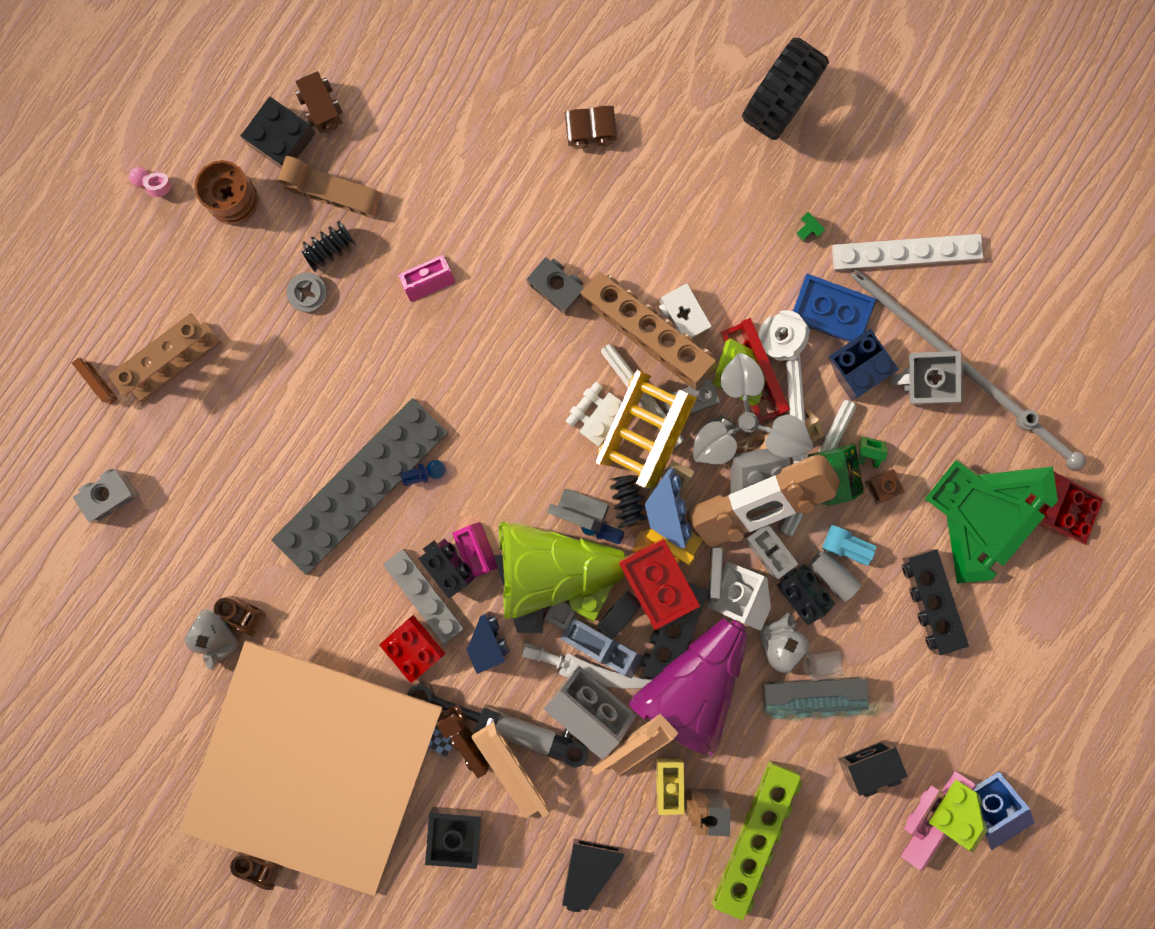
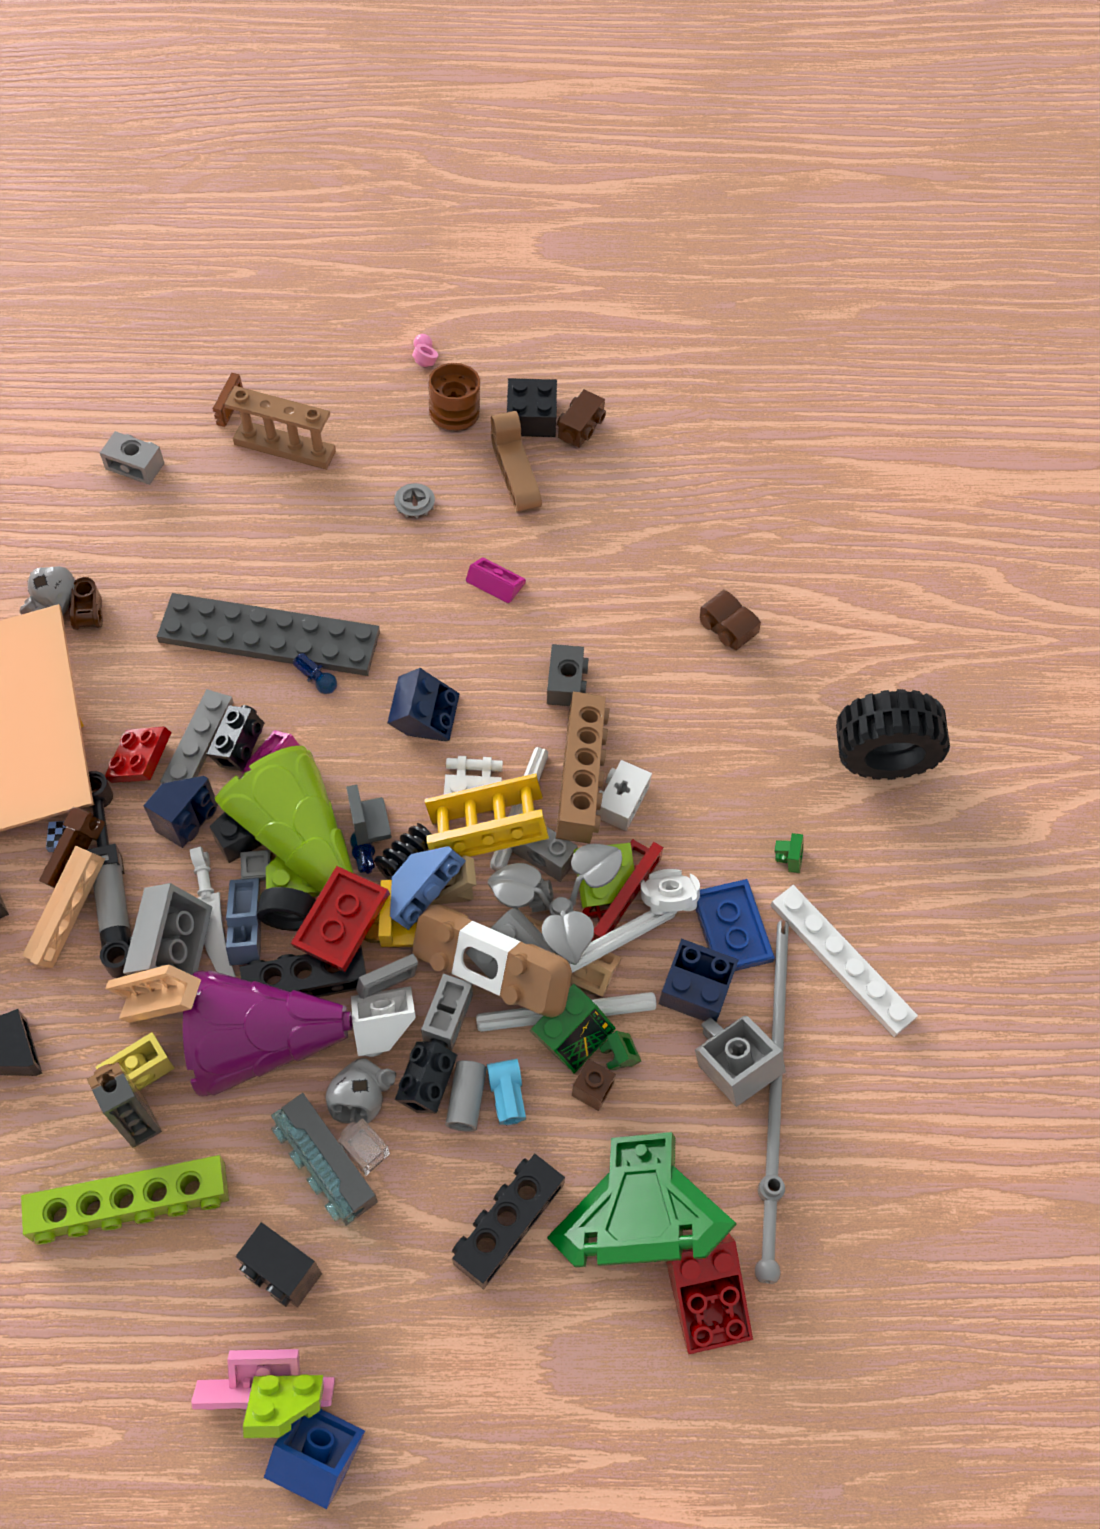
camera: 55 degrees right, 25 degrees down
black piece [301,221,357,272] -> none
none -> dark blue slope [387,668,460,742]

